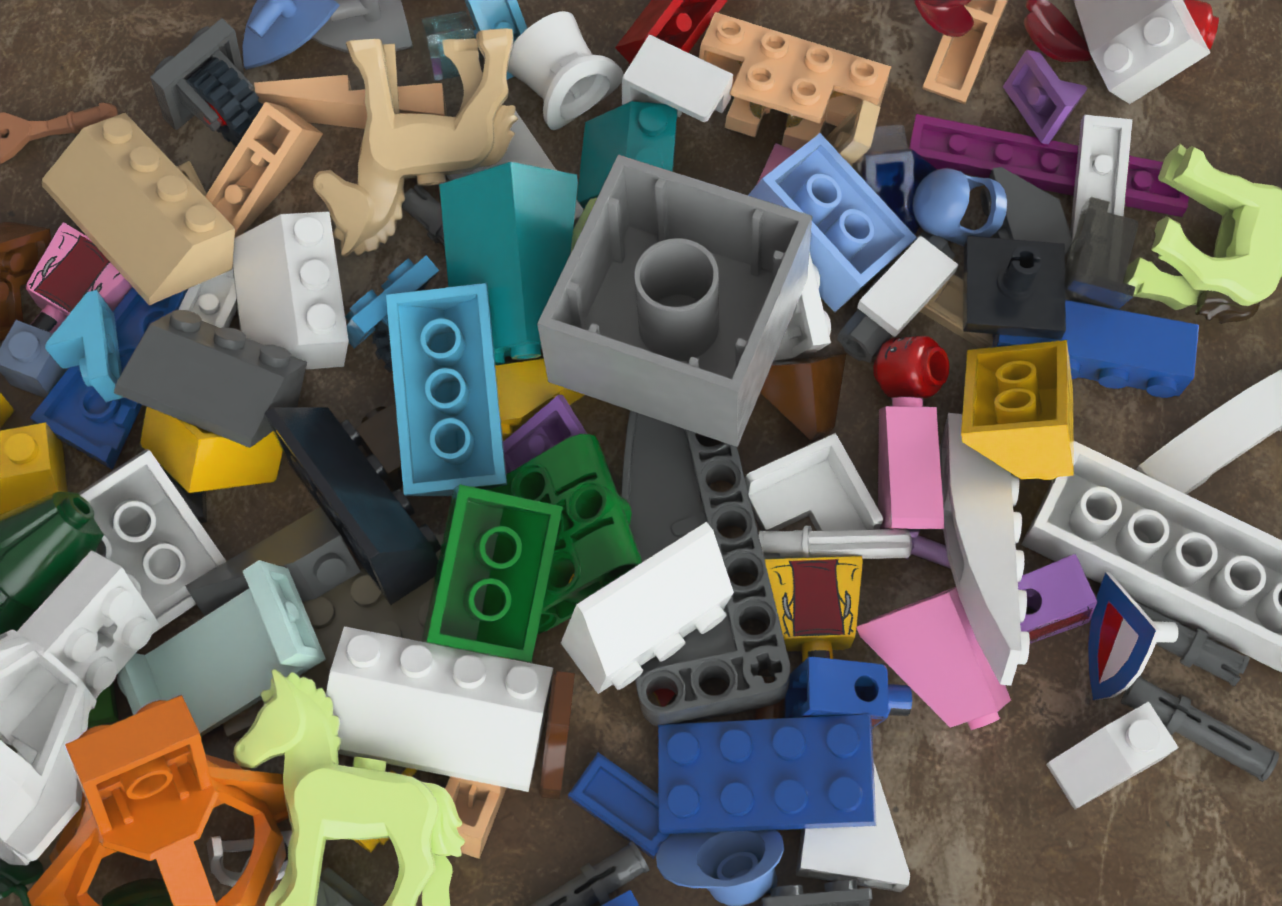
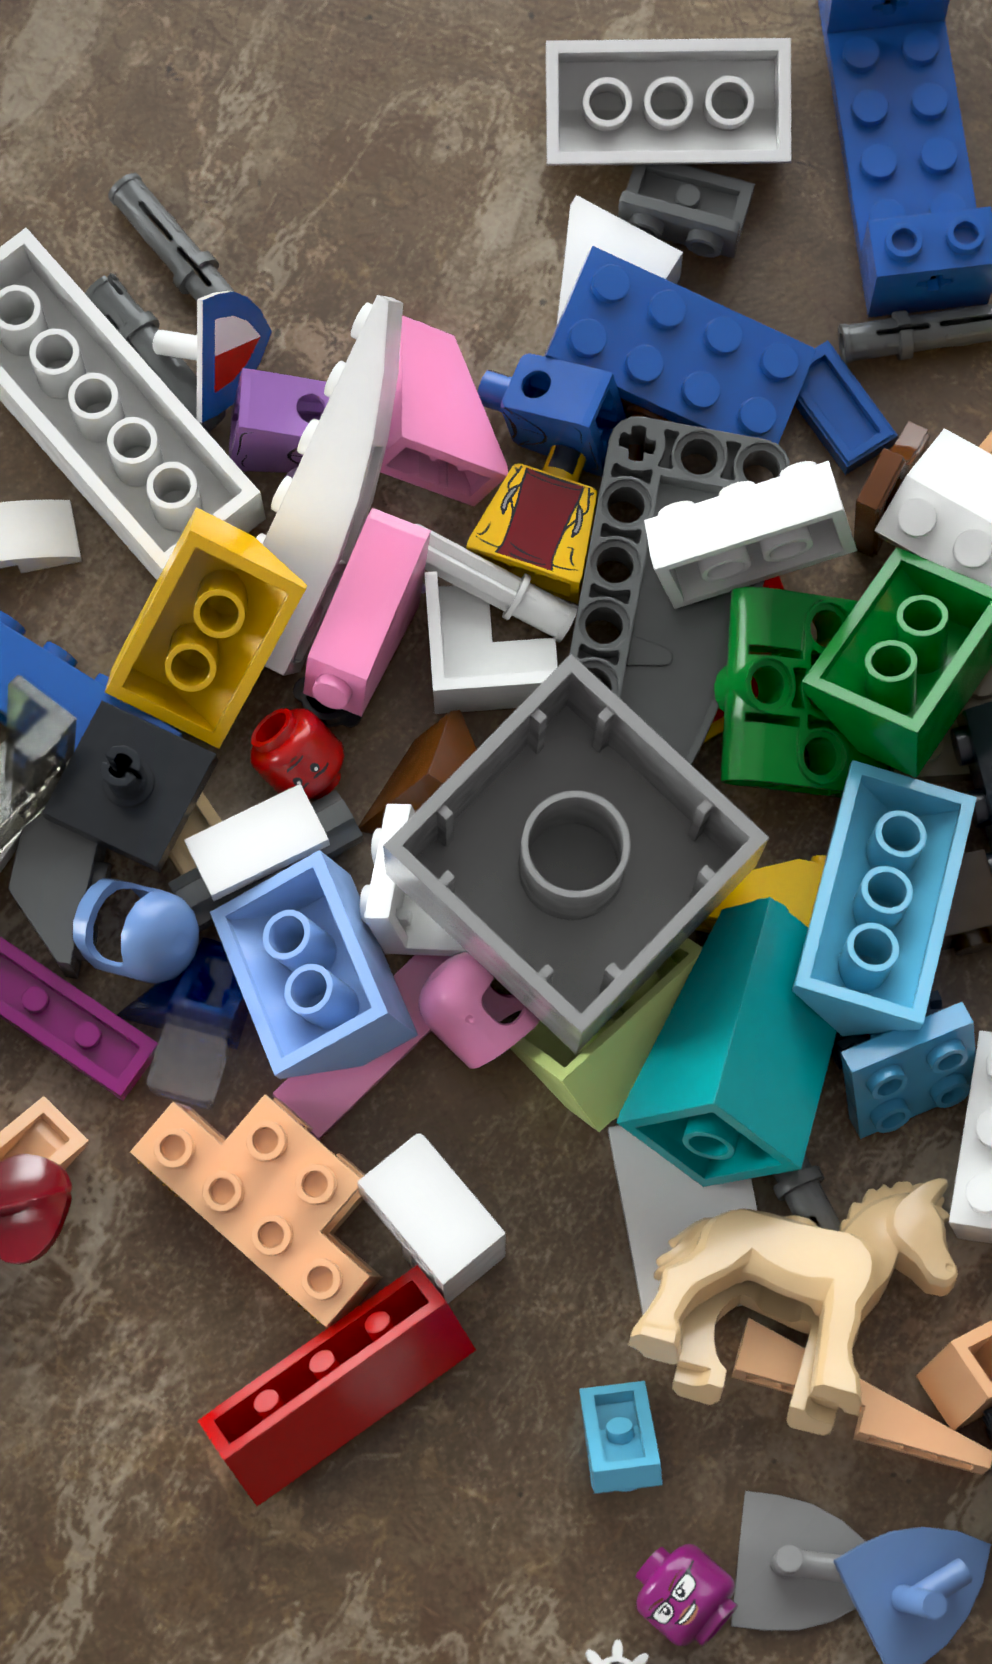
camera: 155 degrees left, 5 degrees up
clear light blue slope [422,11,475,81] -> none
medium lavender slope [503,395,587,474] -> none
white hat [508,11,624,130] -> none
teal slope [577,101,678,208] -> none
medium blue piece [656,830,784,906] -> none
tan plate [826,100,880,166] -> none
white slope [1046,702,1179,810] -> none

